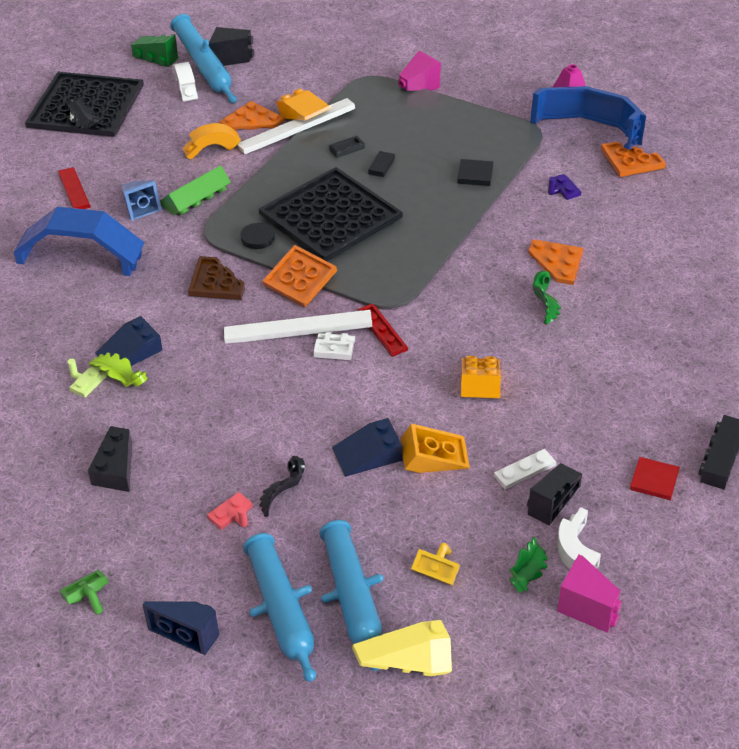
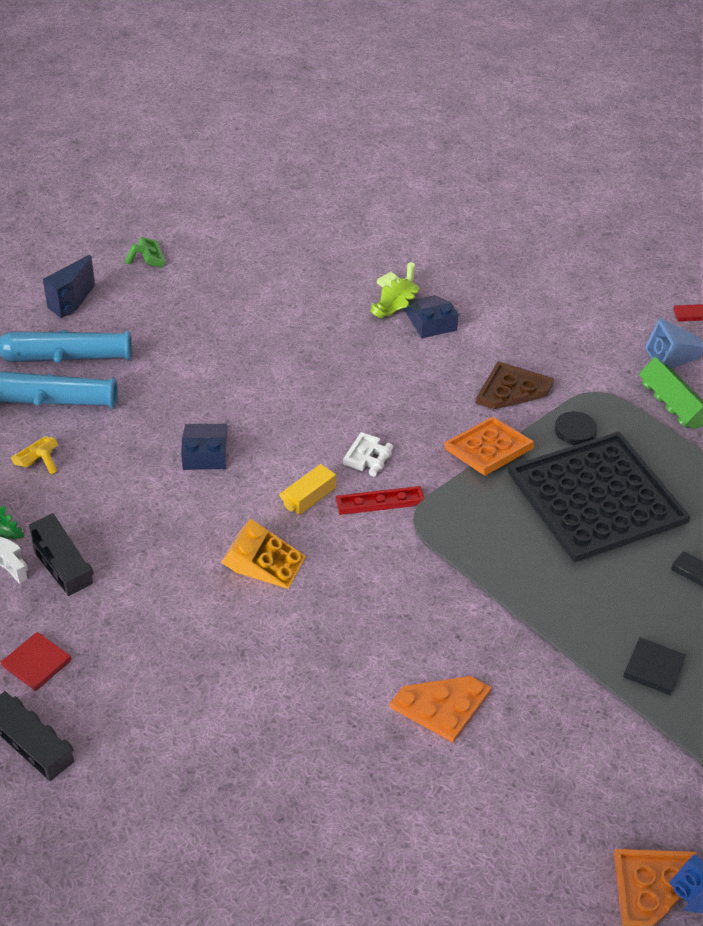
camera: 105 degrees right, 0 degrees up
blue panel [14,207,145,276] -> none
black wedge [88,426,132,492] -> none
coral plate [207,492,253,530] -> none
white tile [224,310,372,343] -> none
black plant [259,456,305,517] -> none
light orange slope [400,423,470,473] -> none
white plate [494,449,556,490] -> none
green plant [532,270,561,325] -> none
dark purple plate [548,174,582,200] -> none
none -> yellow brick [279,464,336,515]

